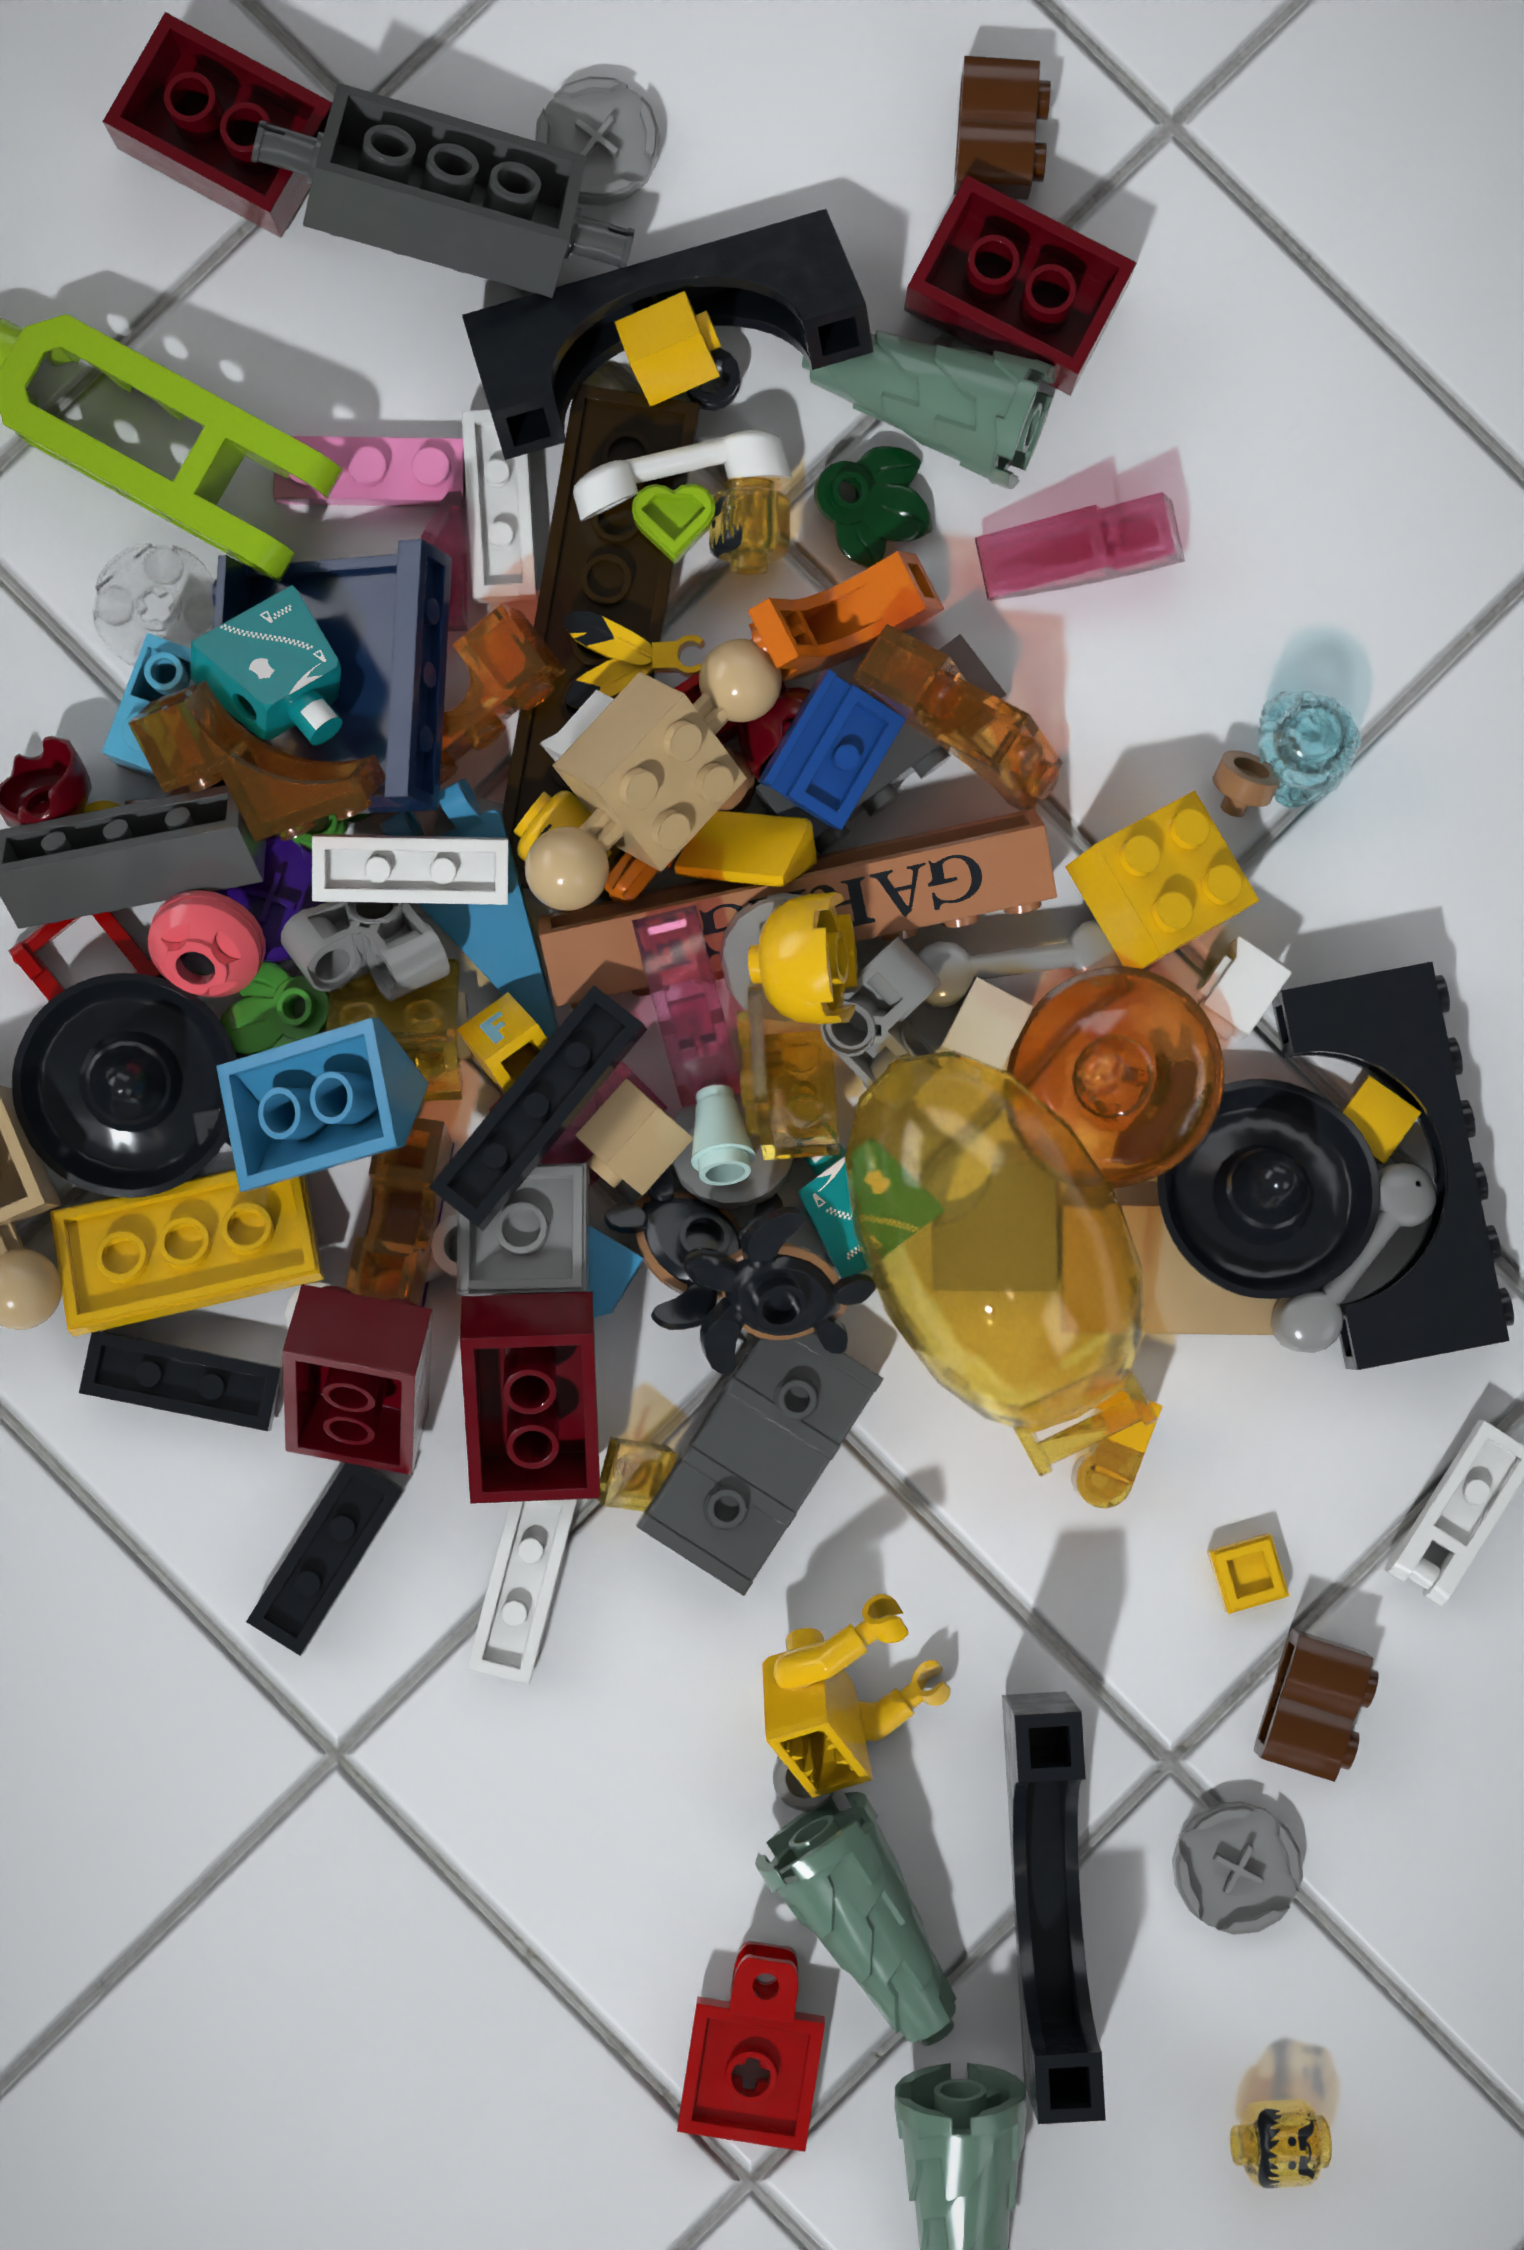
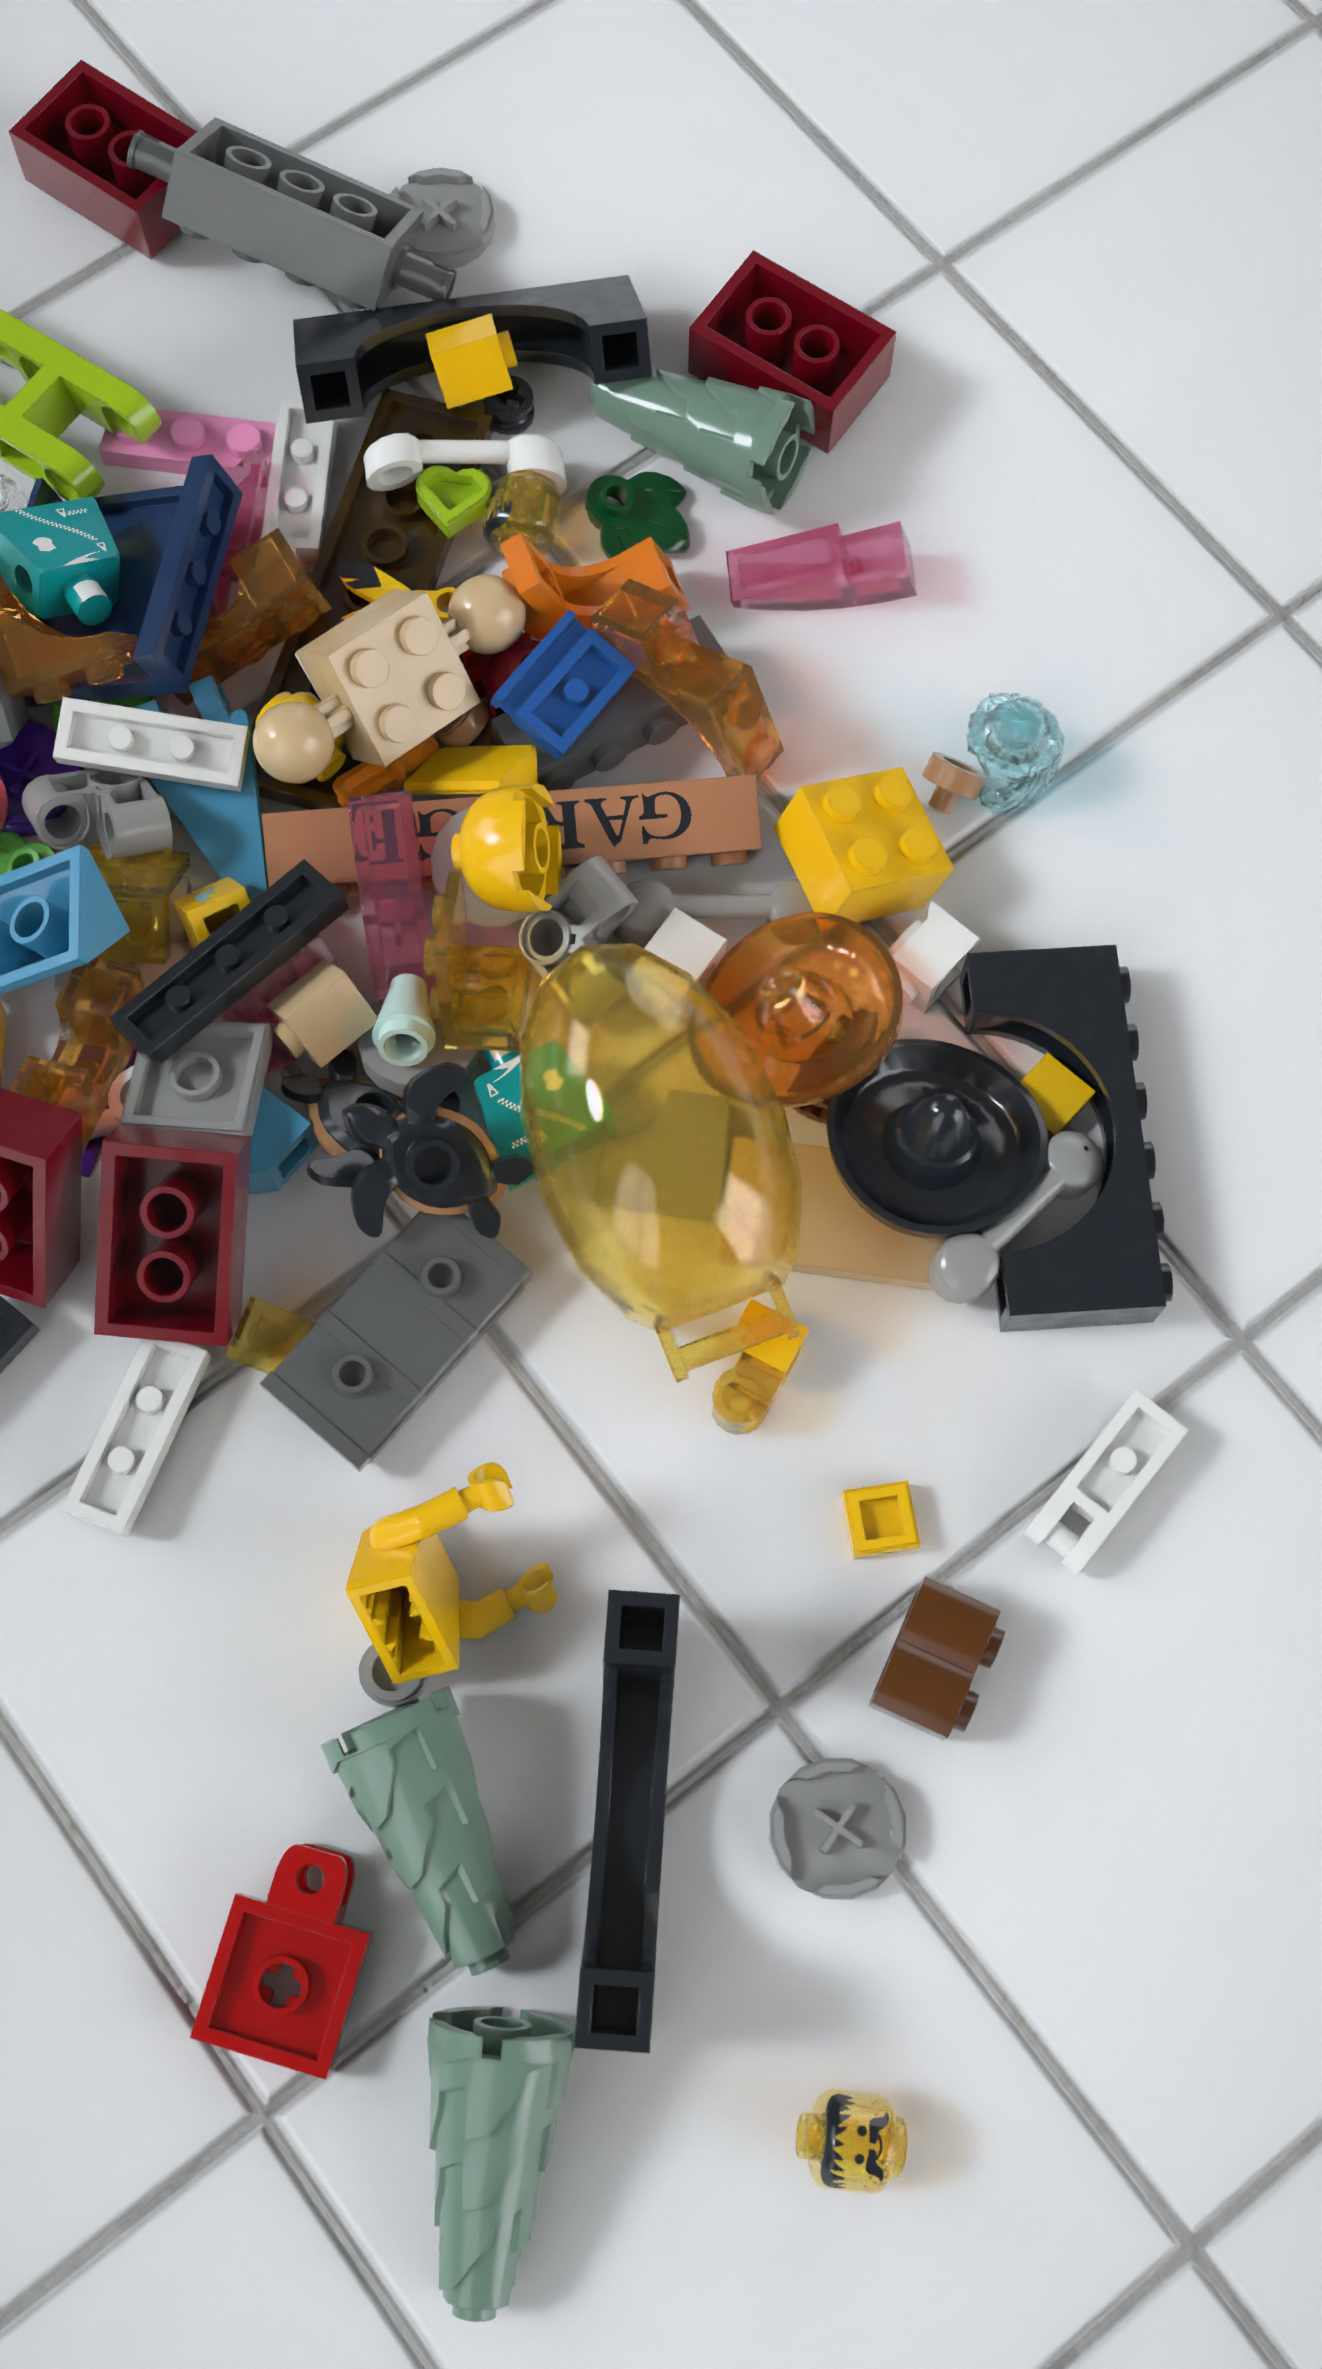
camera: 10 degrees right, 15 degrees down
reddish brown brick [953,56,1051,200] -> none

